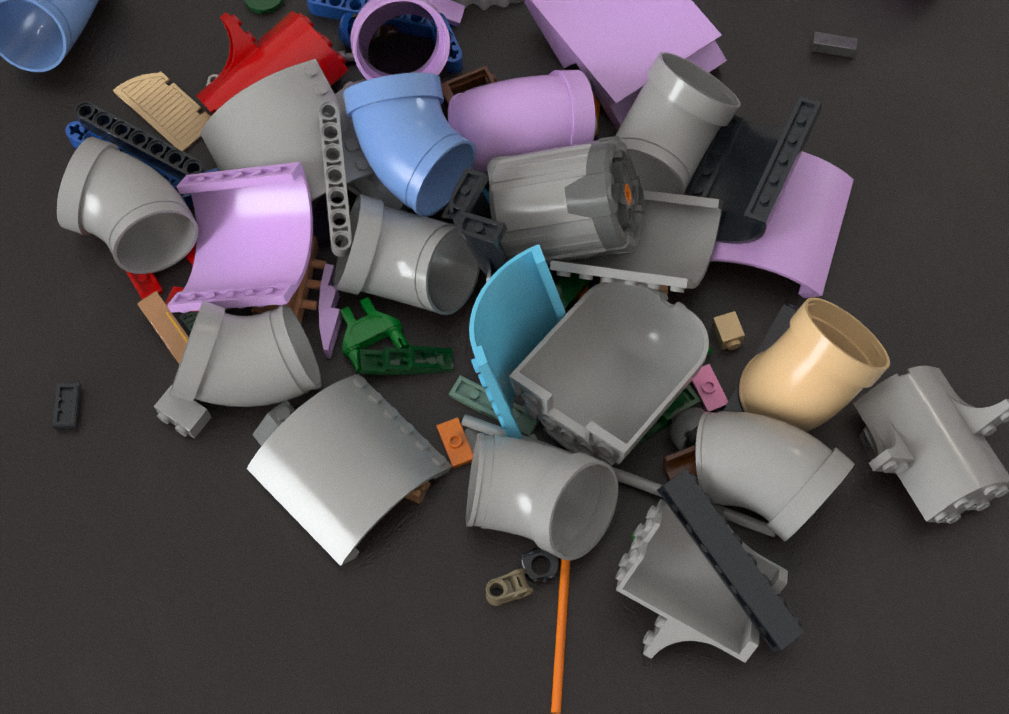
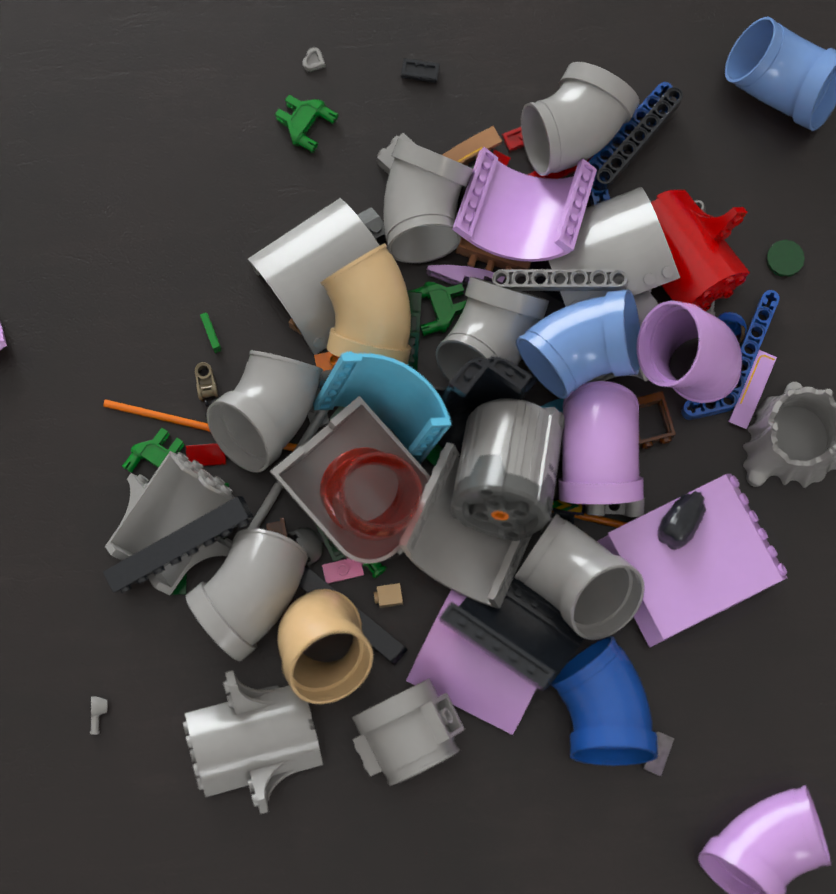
camera: 95 degrees right, 10 degrees up
tan piece [113,71,211,152] -> none
none -> light grey bar [90,696,107,734]
none -> green connector [122,428,185,473]
none -> red slope [186,443,226,466]
none -> green tile [200,312,222,354]
none -> green connector [275,95,339,153]
none -> light grey tile [303,48,325,72]
none -> tan cylinder [320,243,412,365]
none -> clear red cylinder [320,447,422,541]
none -> light grey cylinder [352,679,465,786]
none -> blue cylinder [551,636,658,766]
none -> black hair [658,491,706,550]

